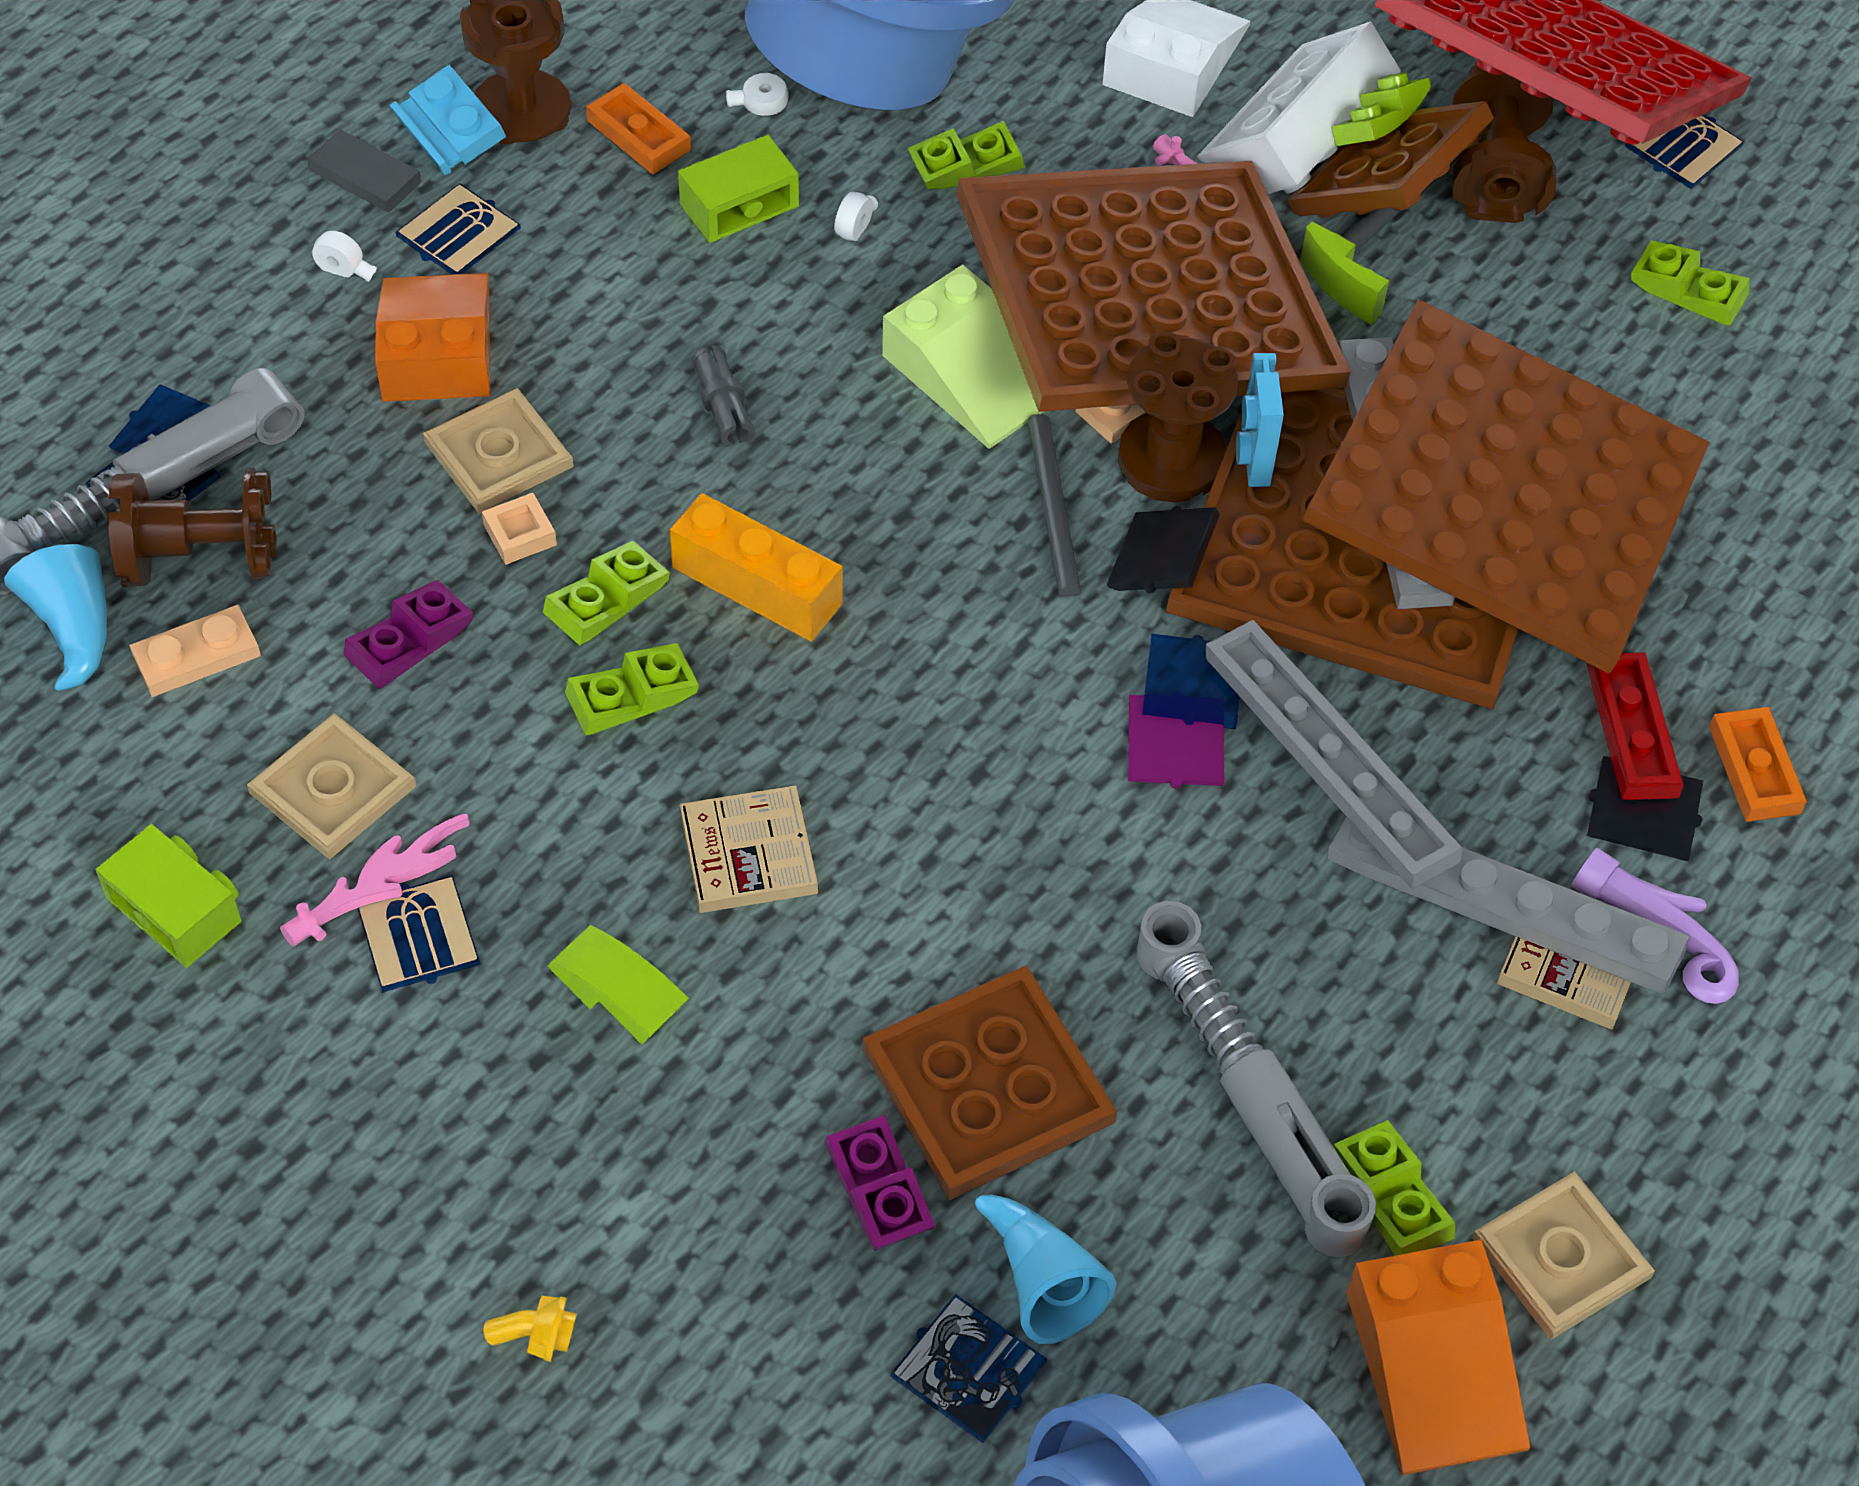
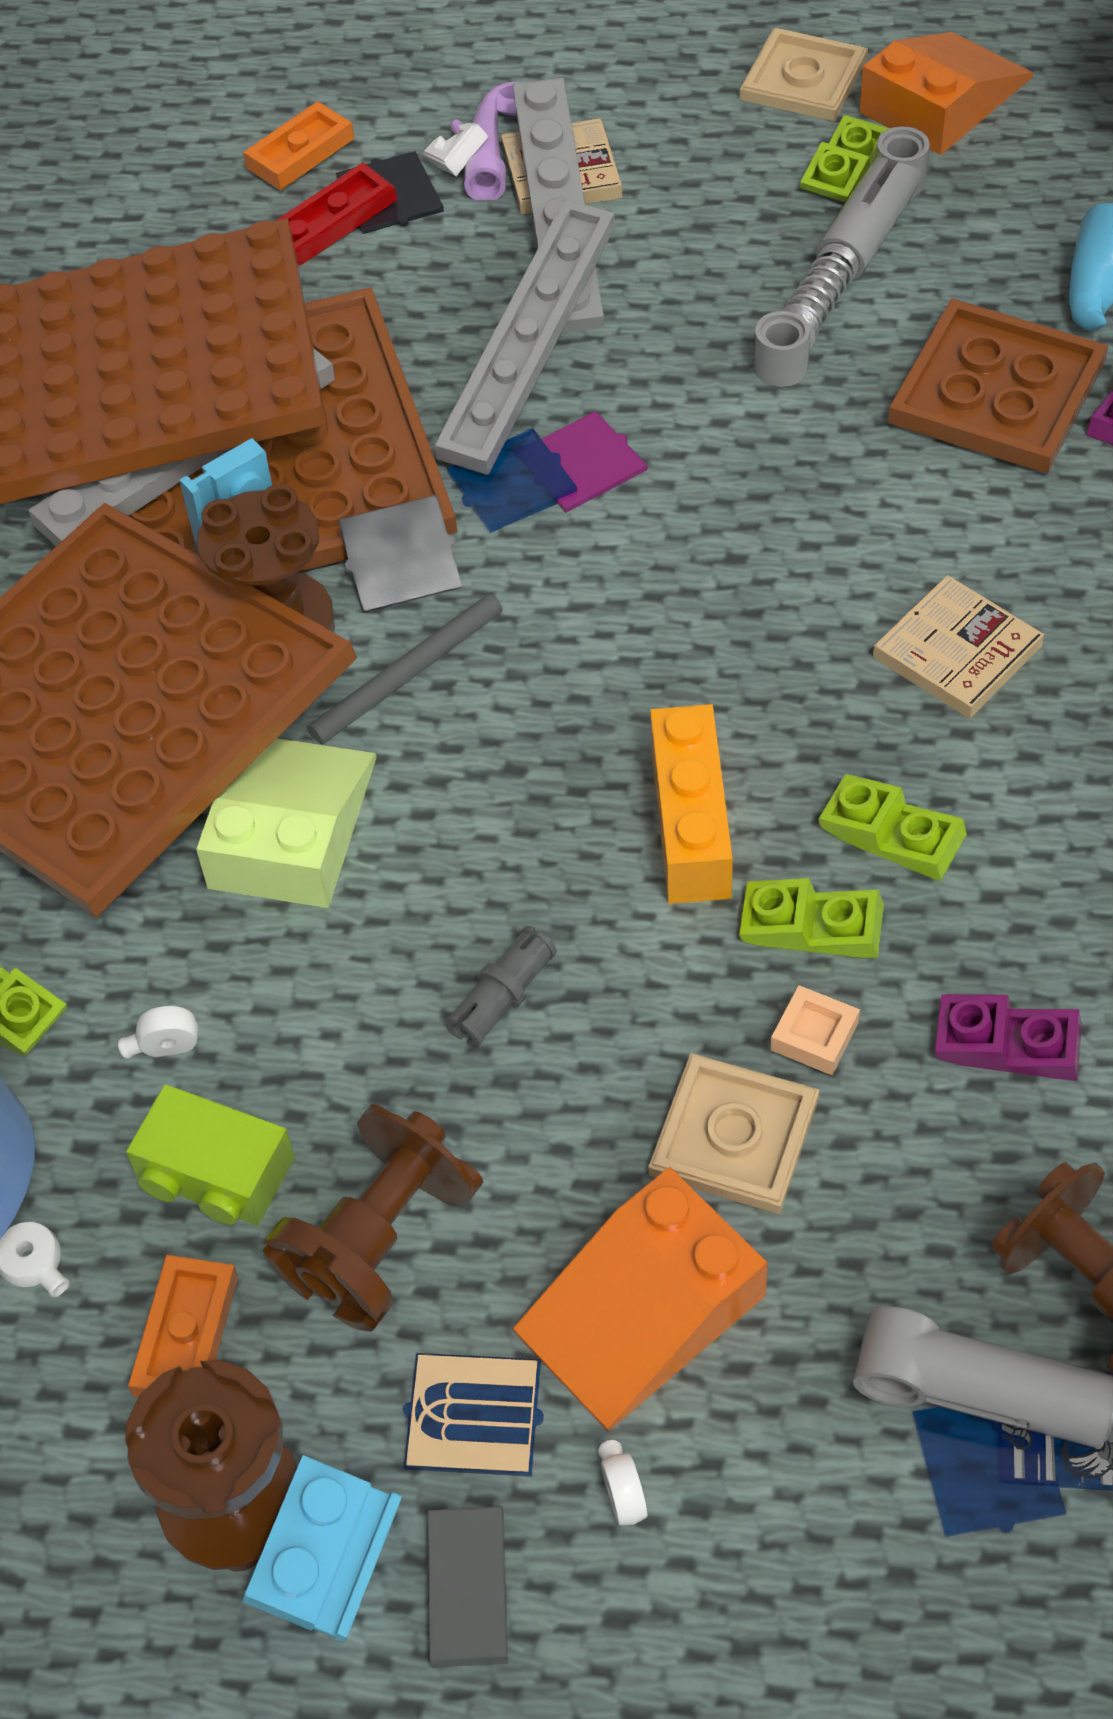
camera: 120 degrees left, 0 degrees up
none -> reddish brown piece [262,1104,483,1332]
none -> white tile [423,123,489,176]

